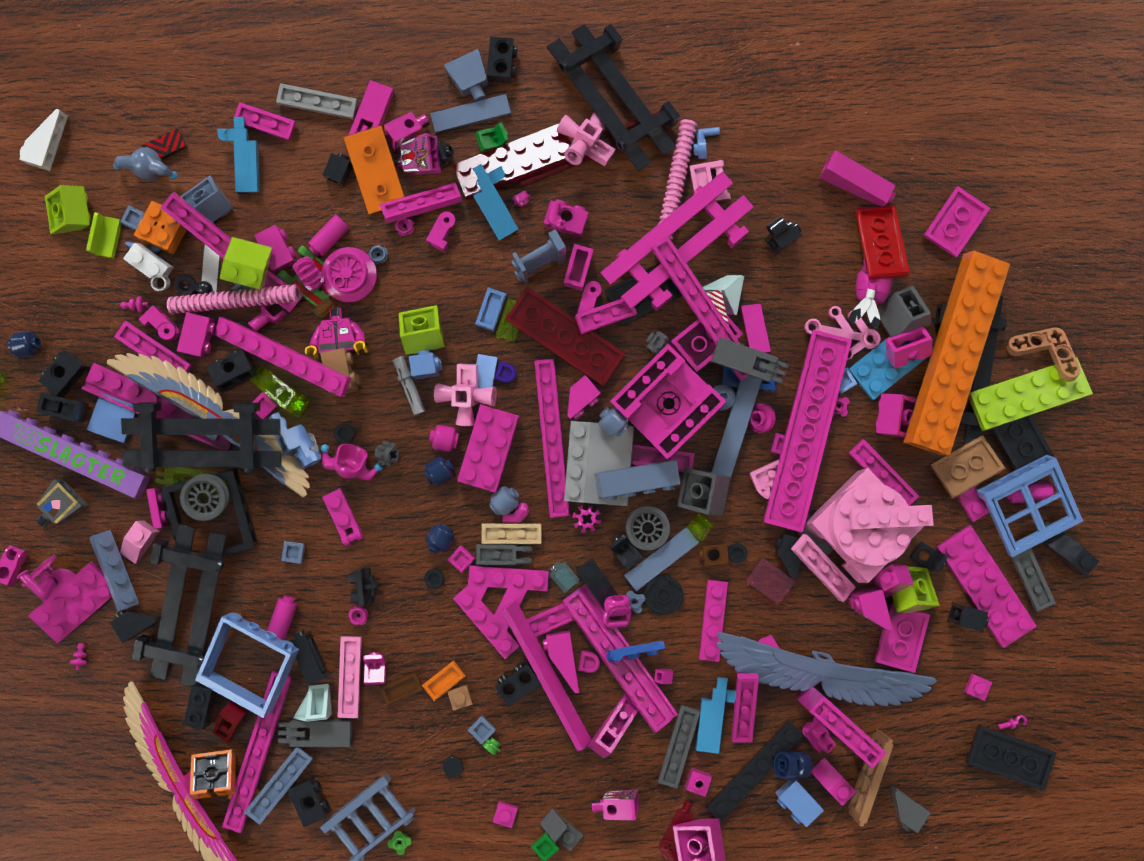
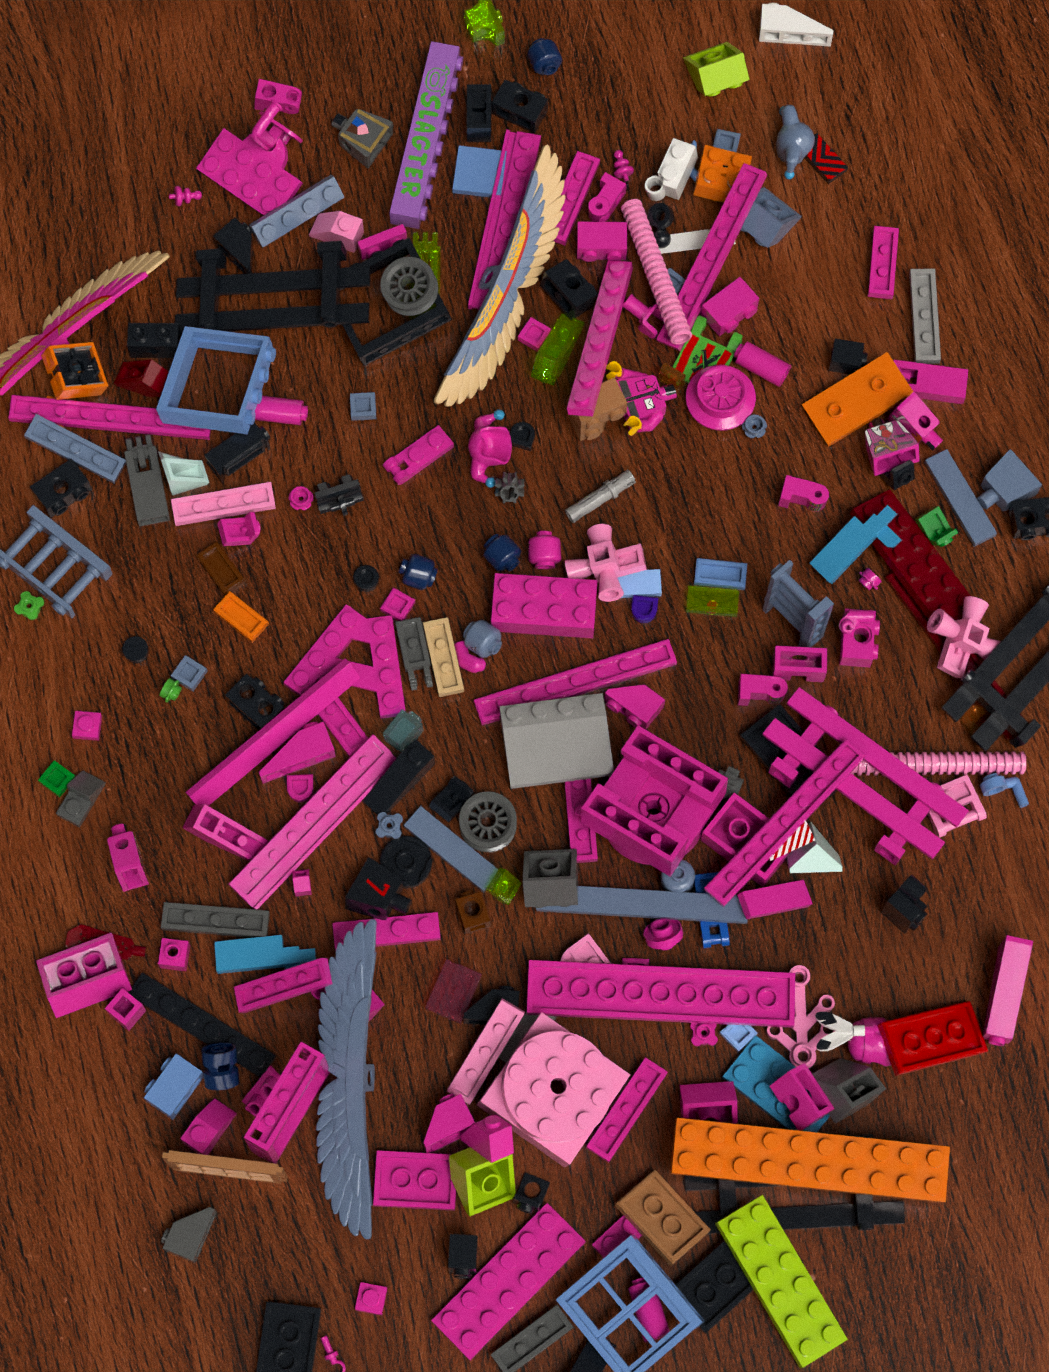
camera: 75 degrees right, 15 degrees down
lime panel [86,212,122,259] -> none
black fence [121,402,282,473] -> none
dark azure piece [217,117,260,192] -> none
lime slope [219,237,273,290] -> none
medium blue plate [269,412,321,468] -> none
dark pink gear [293,256,325,291] -> none
dark pink plate [380,183,462,224] -> none
dark pink plate [395,218,414,236] -> none
lime slope [399,305,445,355] -> none
medium blue brick [409,350,442,380] -> none
medium nougat plate [447,684,473,711] -> none
dark red plate [505,286,625,387] -> none
dark pink piece [572,504,602,534] -> none
dark pink tile [574,299,637,335] -> none
sand blue brick [595,460,680,501] -> none
sand blue head [599,407,629,437] -> none
dark pink piece [603,595,631,629] -> none
blue plate [606,641,665,662] -> none
dark grey hinge [710,337,789,384] -> none
black tile [728,543,747,563] -> none
bright pink plate [849,505,934,530] -> none
dark pink plate [923,186,990,258] -> none
nougat beam [1006,328,1081,382] -> none
none -> dark pink brick [105,988,146,1031]
none -> black torso [345,857,412,920]

